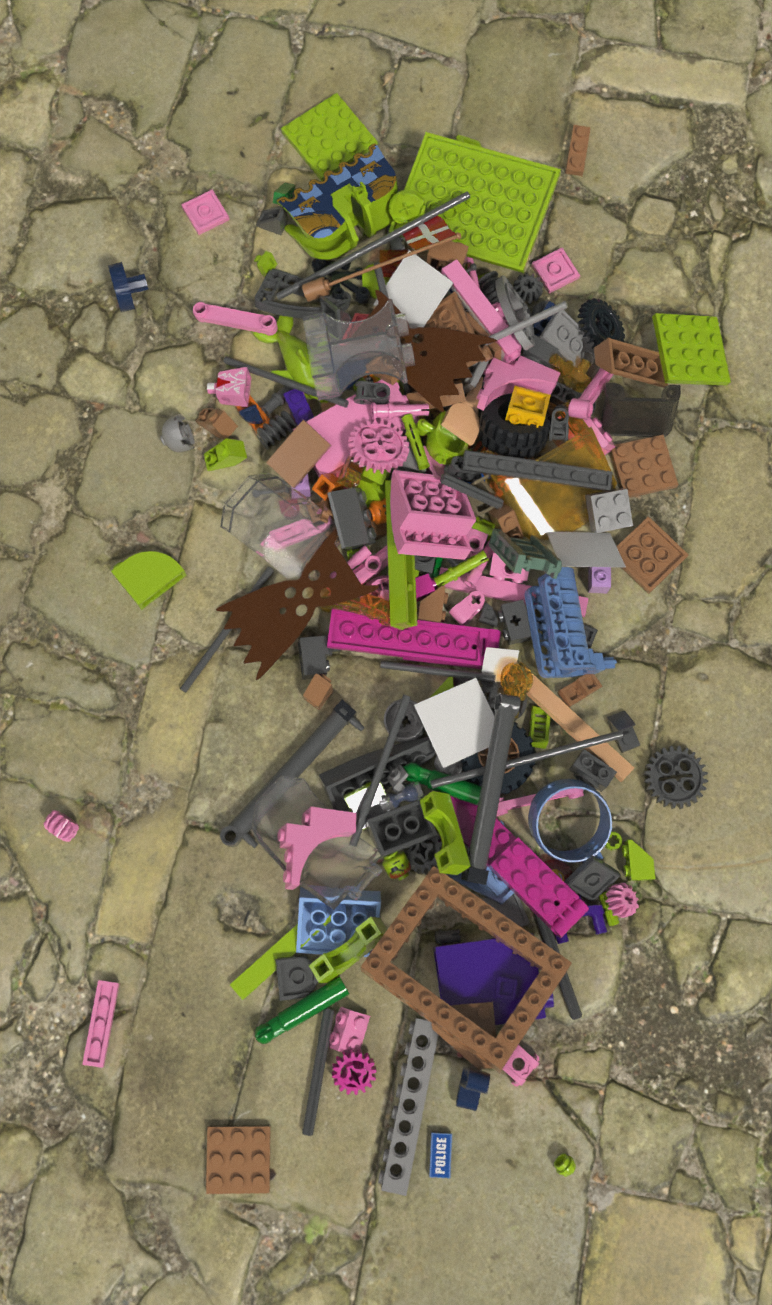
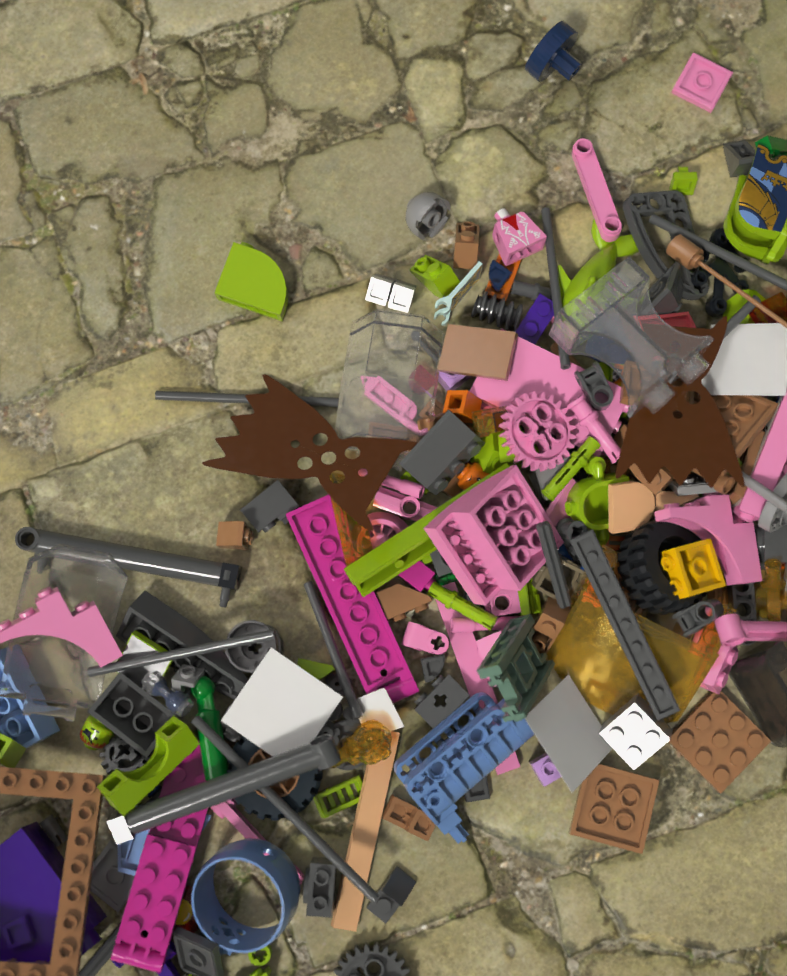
camera: 65 degrees right, 5 degrees up
none -> white hips [365,274,417,313]
none -> light aqua flag [434,261,483,326]

